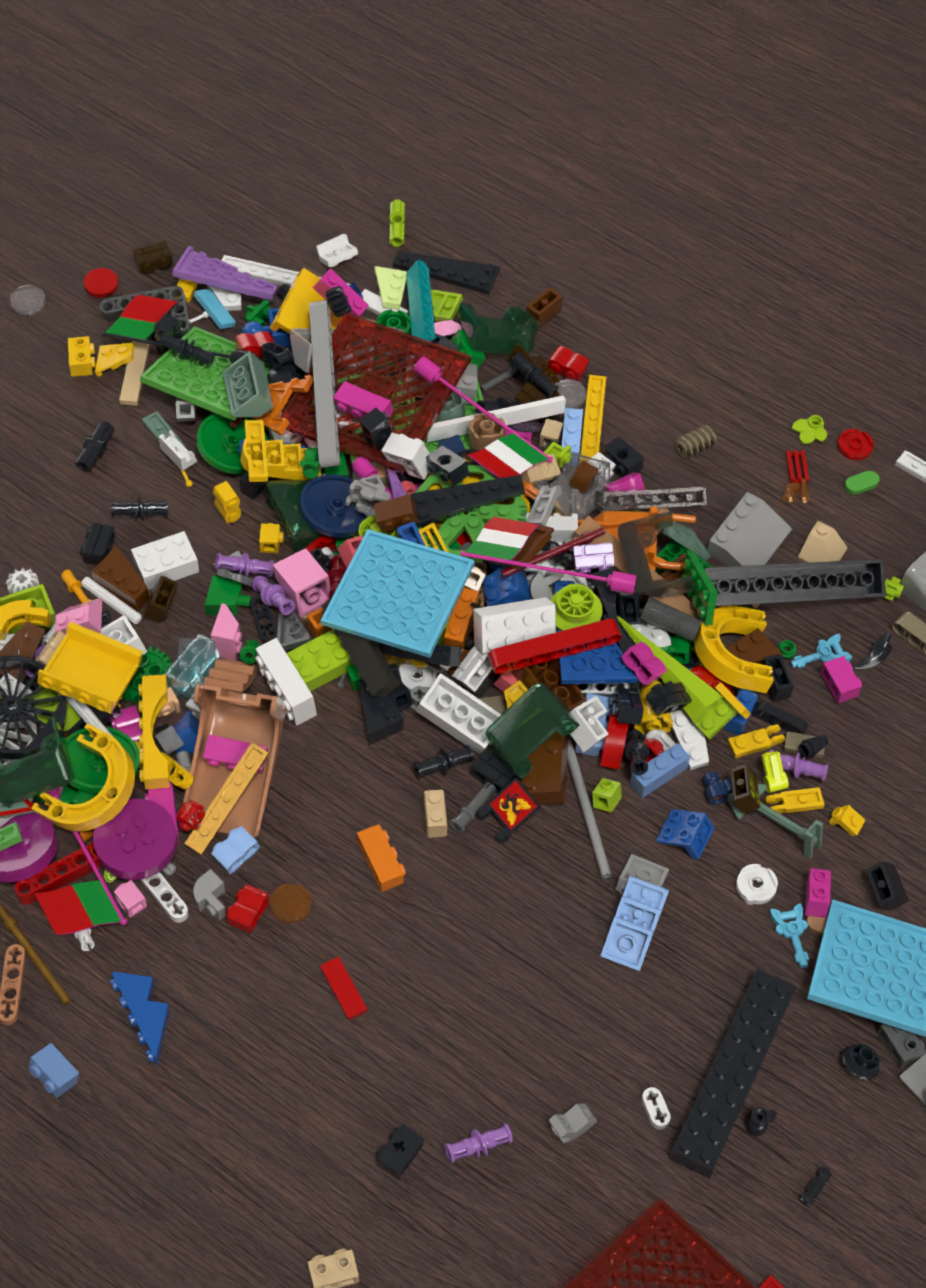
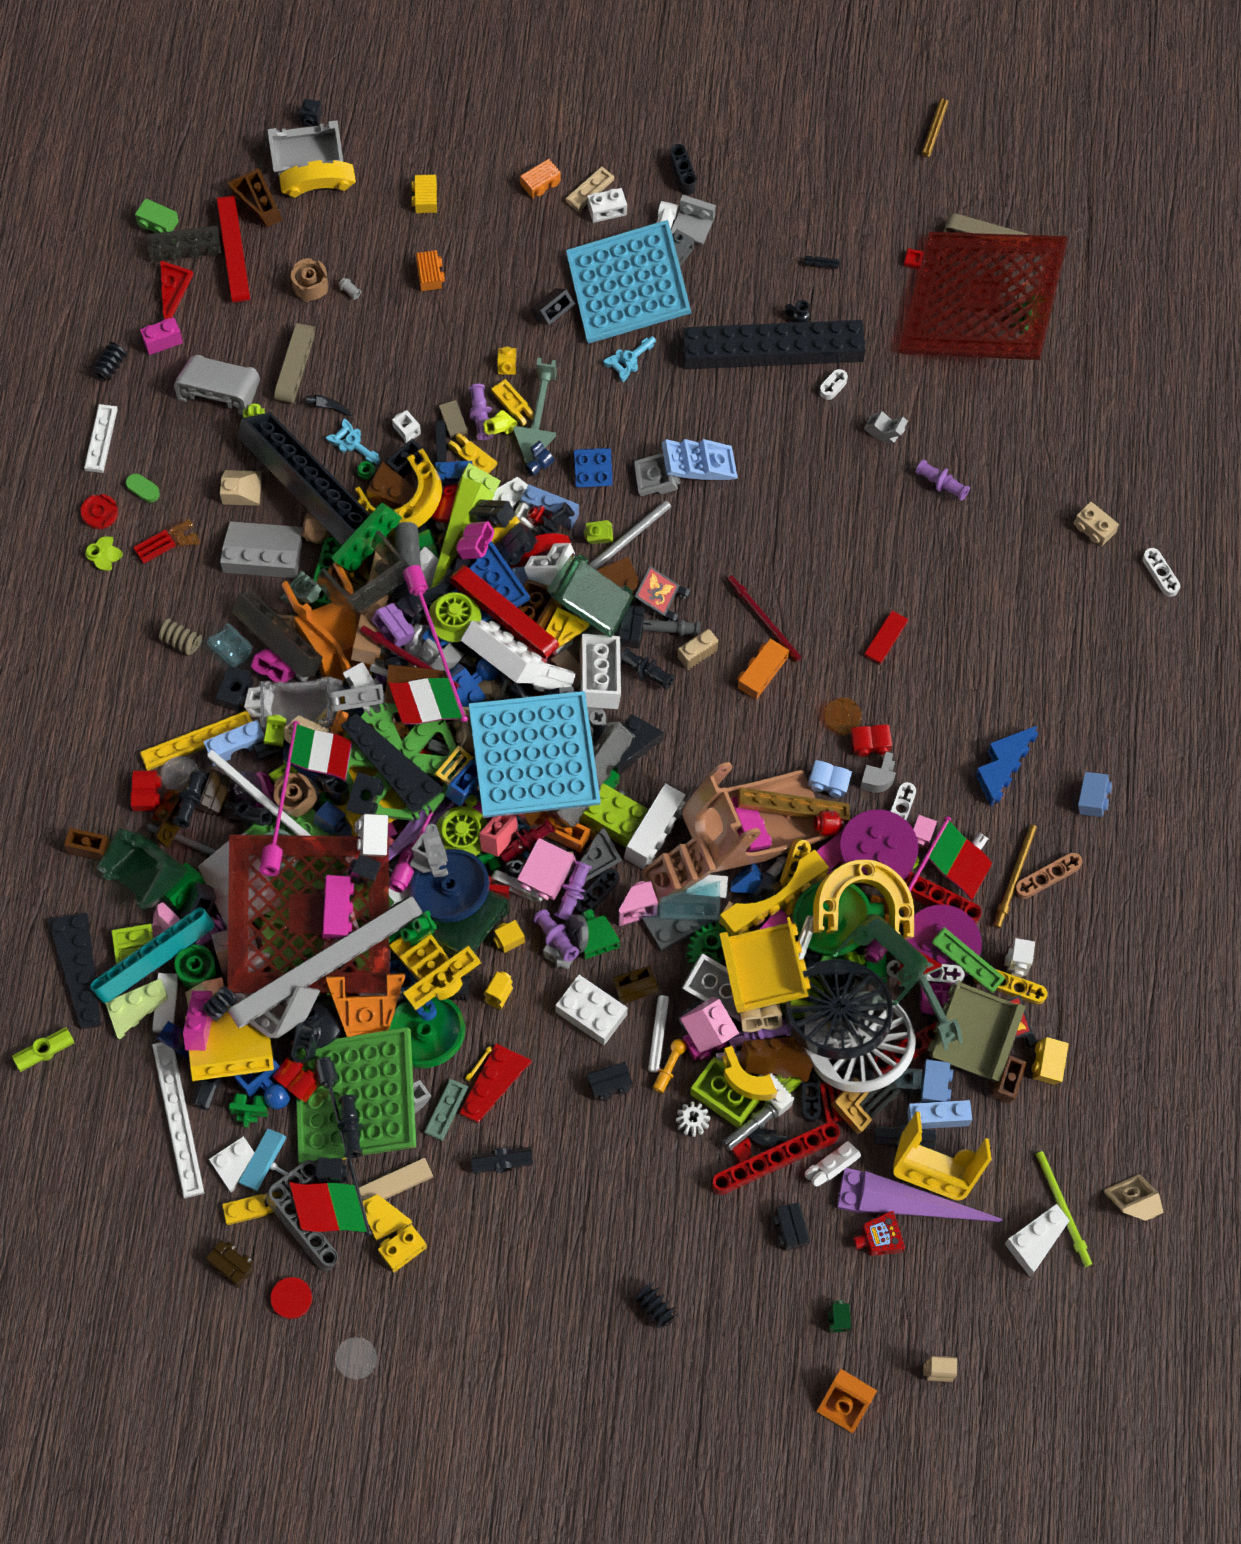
camera: 120 degrees left, 10 degrees up
reddish brown wedge [91,546,149,612] -> none
black piece [111,497,168,520] -> none
white hinge [159,430,197,471] -> none
medium lavender wing [172,246,278,300] -> none
sand green slope [223,351,274,417] -> none
green brick [240,640,261,664] -> none
white bracket [316,234,358,267] -> none
reddish brown brick [374,494,418,532] -> none
black brick [376,1123,424,1180] -> none
tan brick [539,419,563,447] -> none
reddish brown brick [569,460,599,494] -> none
yellow tile [715,683,751,719] -> none
dark brown brick [730,764,761,813] -> none
white plate [736,864,778,905] -> none
black cone [799,734,829,758] -> none
dark pink brick [805,868,831,918] -> none
medium nougat tile [806,915,828,936] -> none
dark pink brick [820,656,862,703] -> none
black piece [841,1044,880,1081] -> none
none -> clear light blue bracket [207,623,253,667]
none -> white brick [392,410,421,443]
none -> red wing [460,1043,532,1124]
none -> dark red bar [727,575,802,662]

